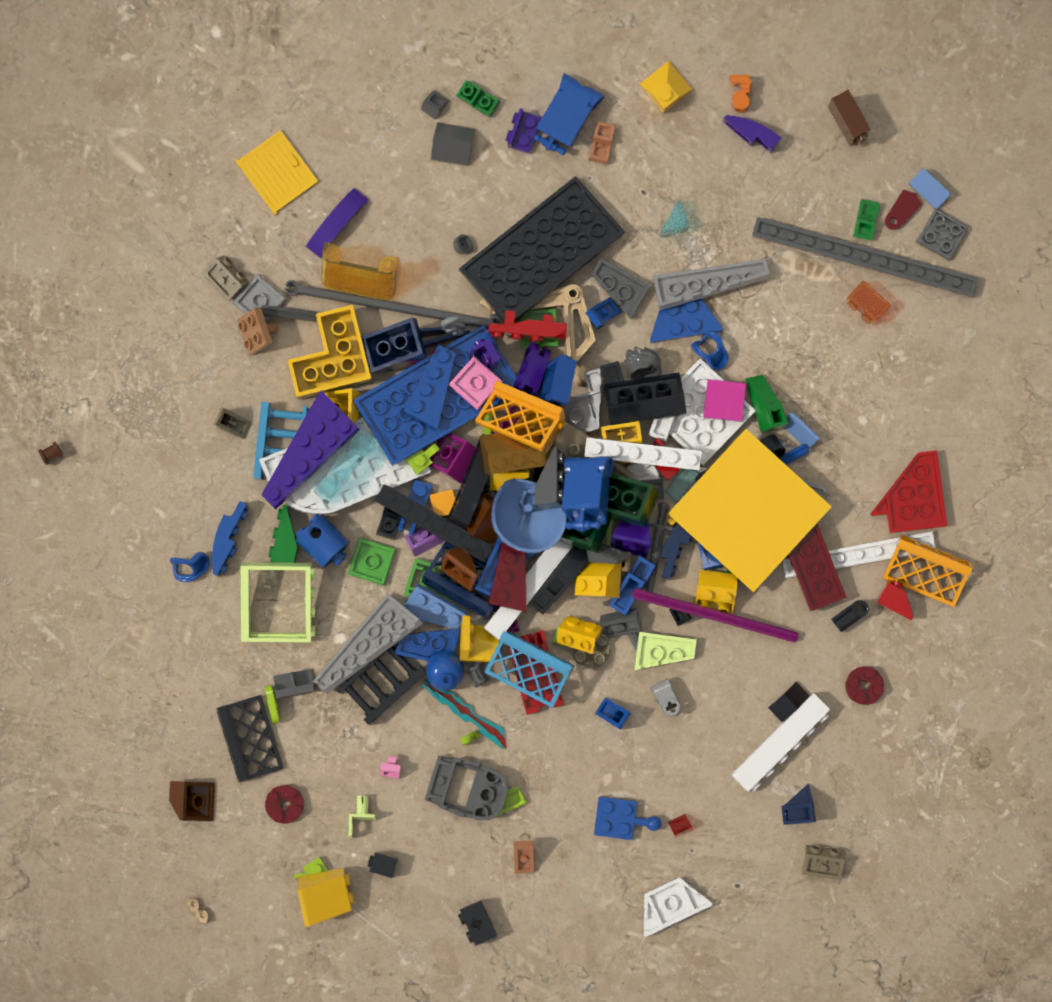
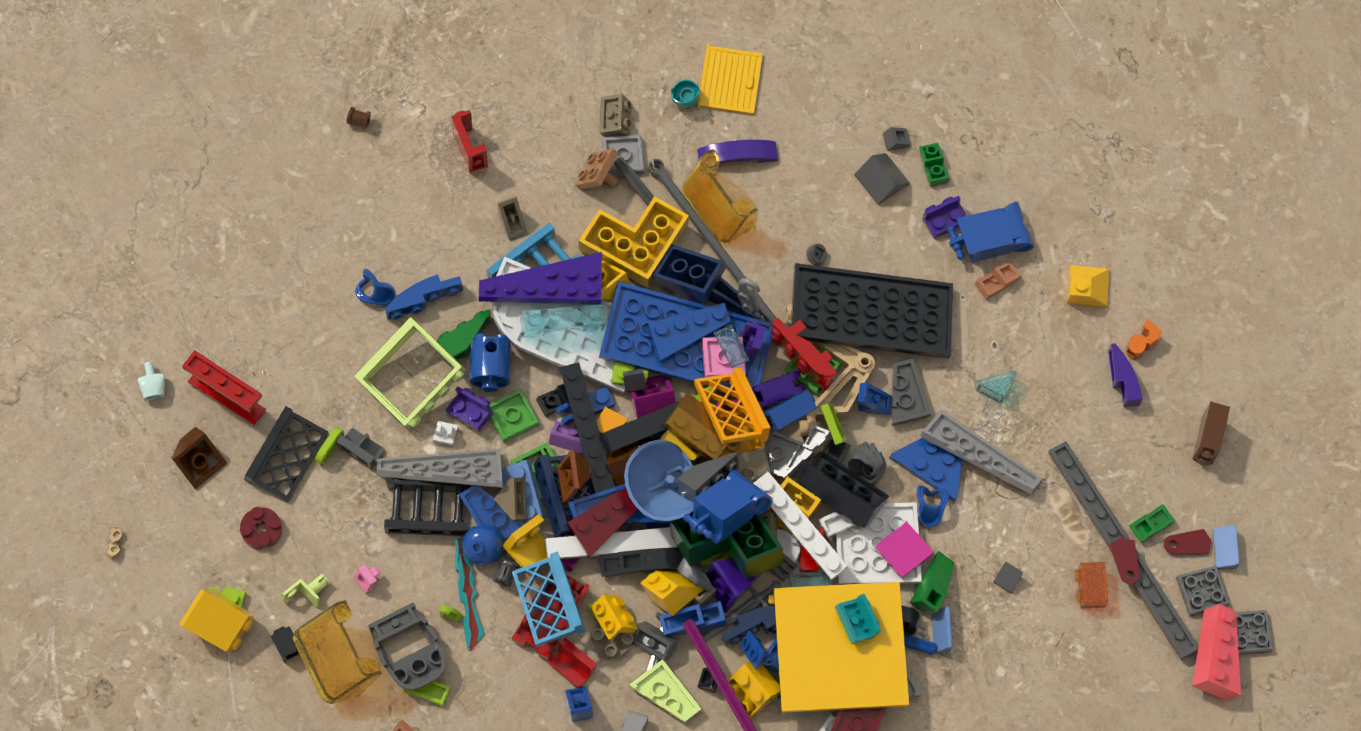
camera: 40 degrees right, 15 degrees down
none -> light aqua piece [138,362,166,401]
none -> red fence [182,350,266,426]
none -> clear yellow windscreen [293,600,382,704]
none -> white tile [433,421,458,447]
none -> dark purple bracket [446,386,493,432]
none -> red panel [451,110,488,173]
none -> dark tan slope [494,477,527,520]
none -> red panel [548,637,597,688]
none -> dark grey slope [623,369,646,392]
none -> teal hair [671,79,701,109]
none -> clear light blue tile [714,325,750,368]
none -> blue hinge [740,630,773,669]
none -> lime tile [821,402,847,445]
none -> teal bracket [835,594,881,645]
none -> dark grey slope [993,562,1023,593]
none -> dark red piece [1109,537,1139,584]
none -> coral wedge [1192,604,1241,701]
none -> flat silver tile [1236,610,1273,655]

